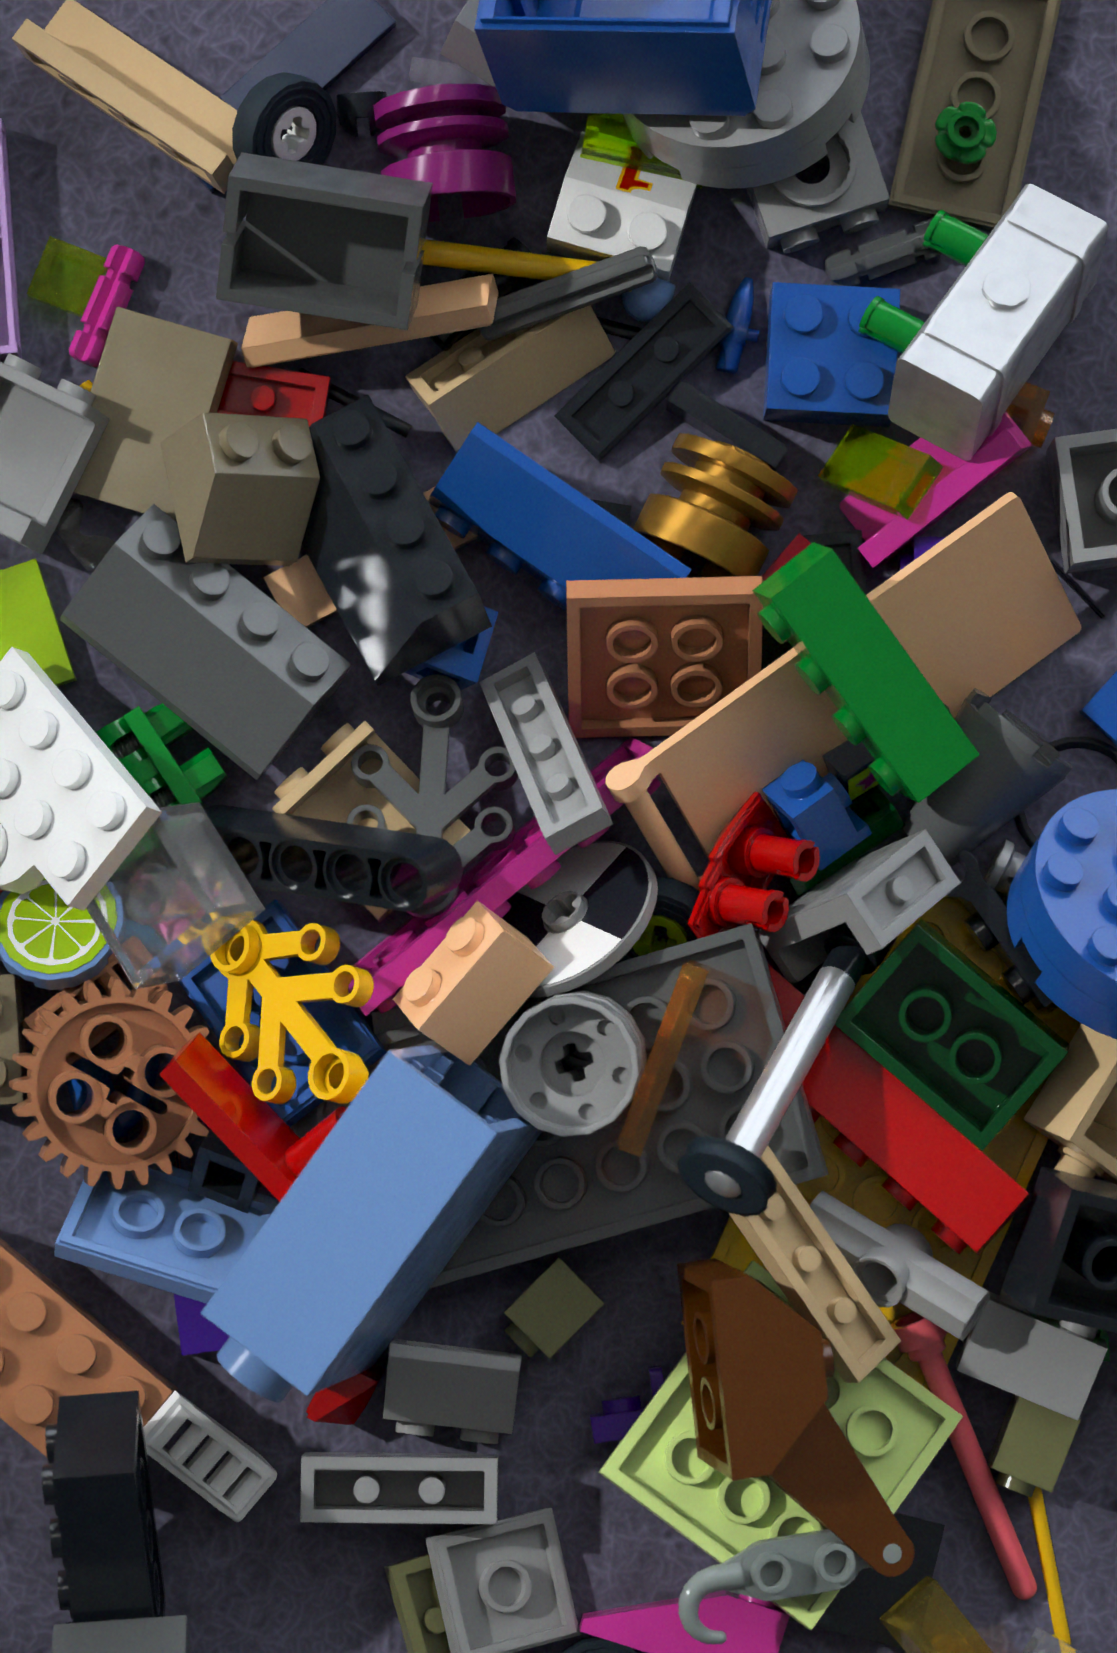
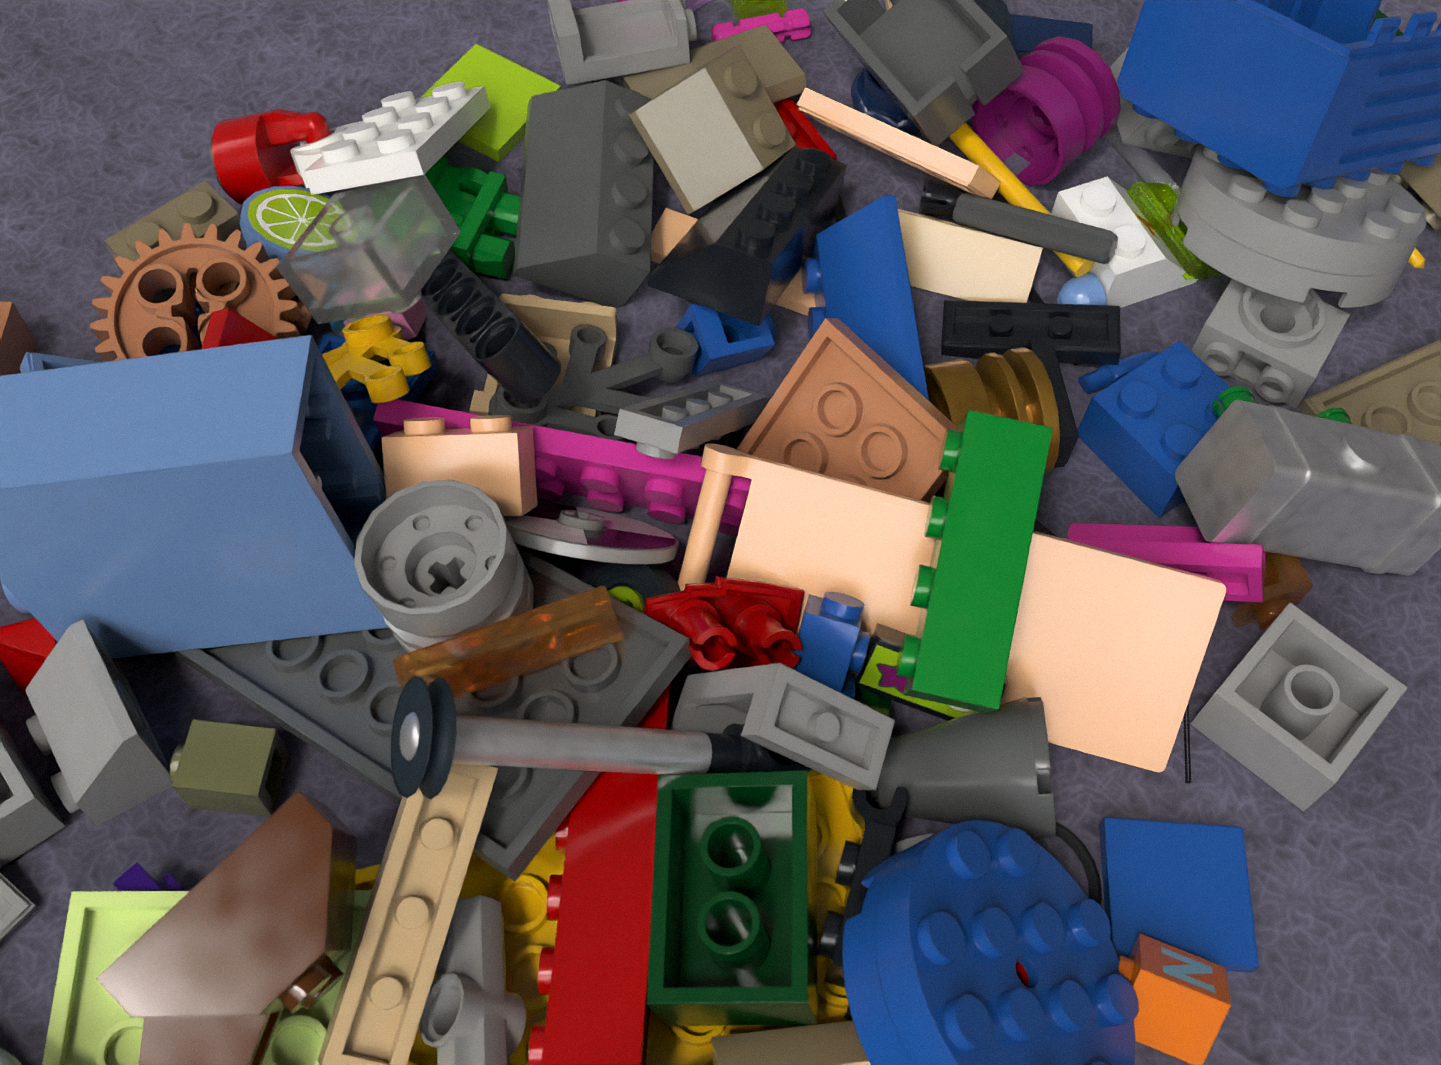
camera: 50 degrees right, 25 degrees down
clear neon green tile [818,424,943,520] -> none
green plate [935,102,997,164] -> none

